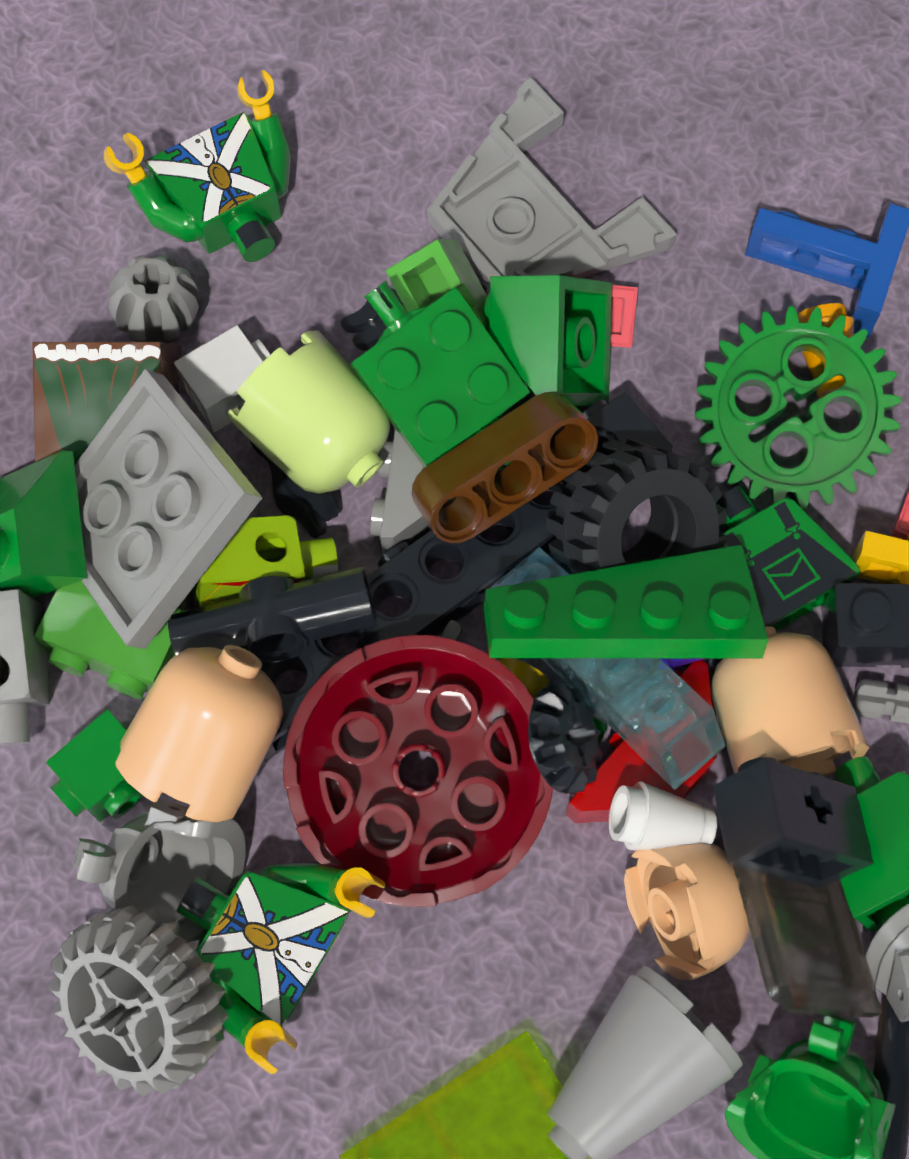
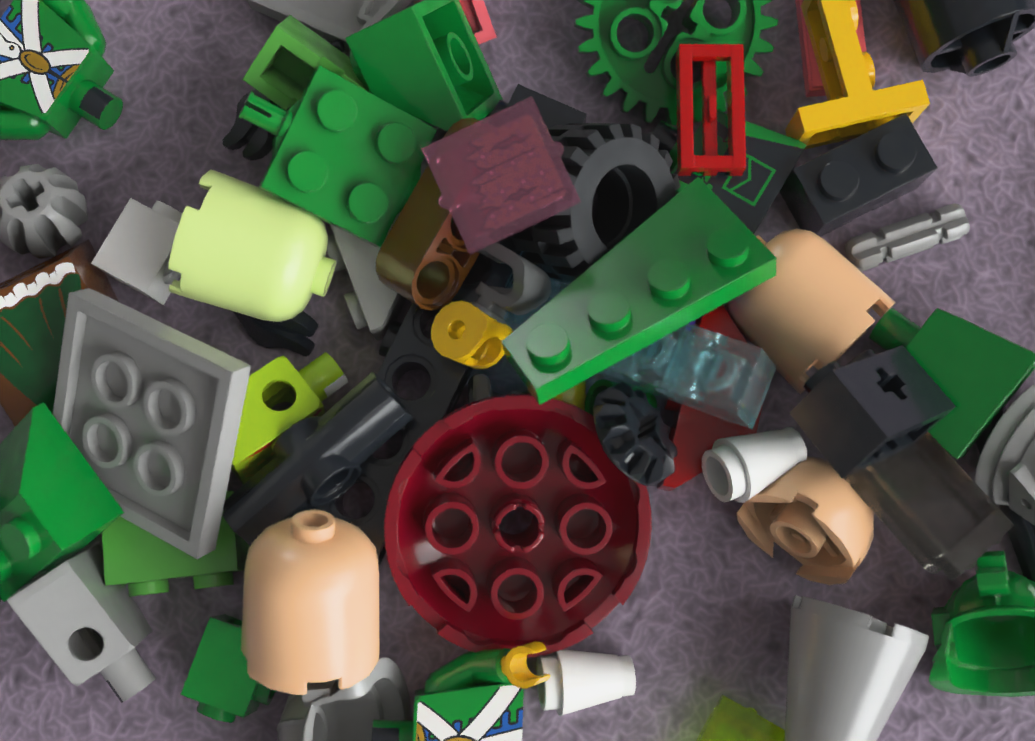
camera: 25 degrees left, 10 degrees up
none -> clear pink piece [422,96,581,254]
none -> leg [431,236,551,370]
none -> white cone [536,649,636,716]
none -> red tile [676,44,746,176]

